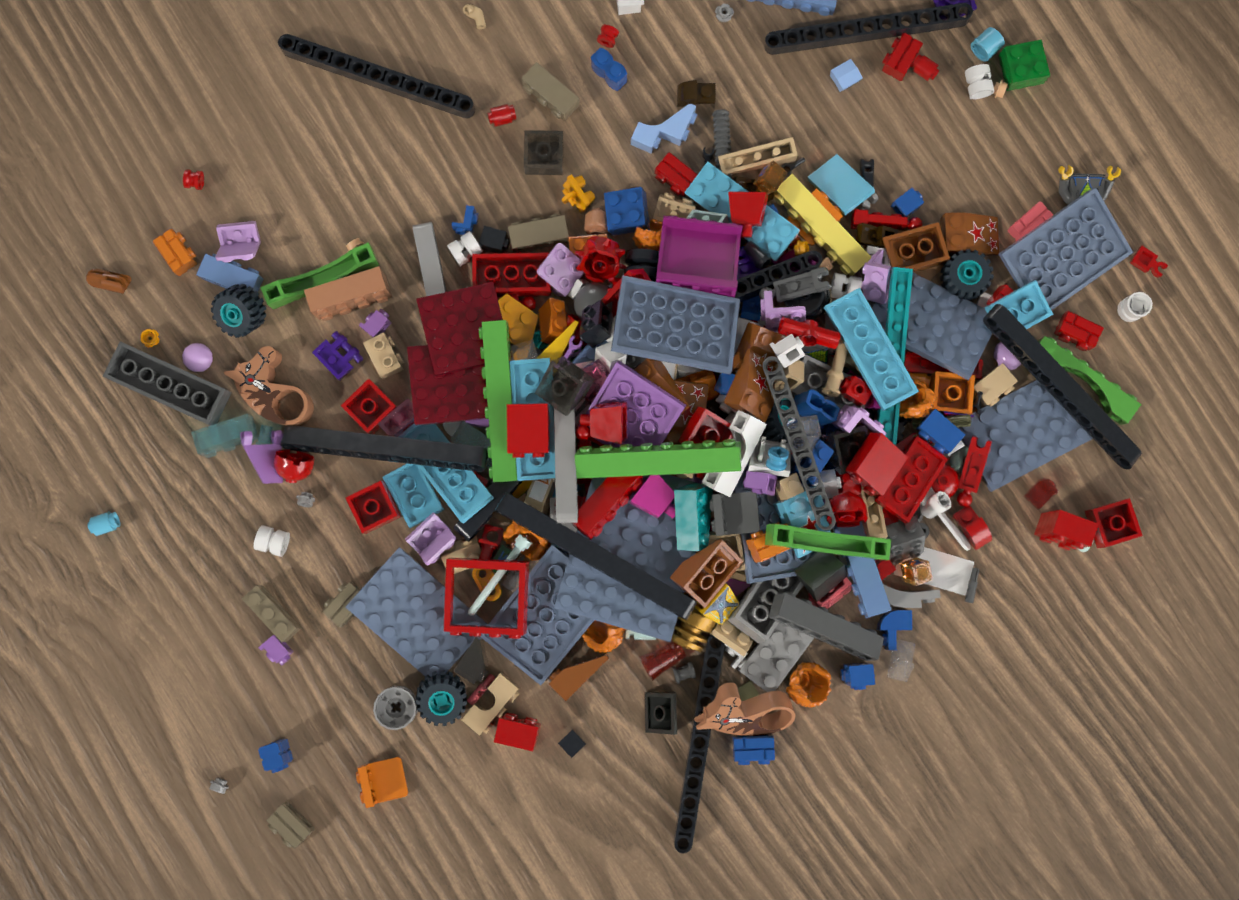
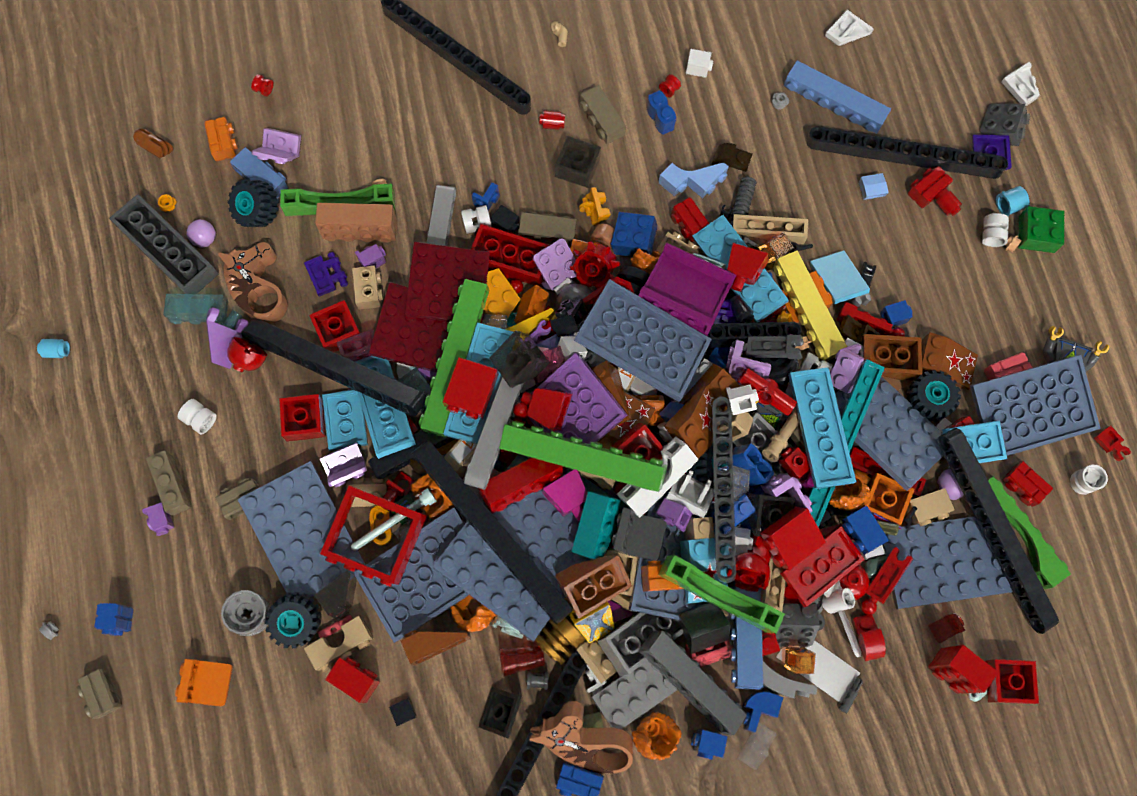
camera: 15 degrees right, 10 degrees down
light grey plate [296,492,315,508] -> none
dark azure wheel [766,446,789,471] -> none

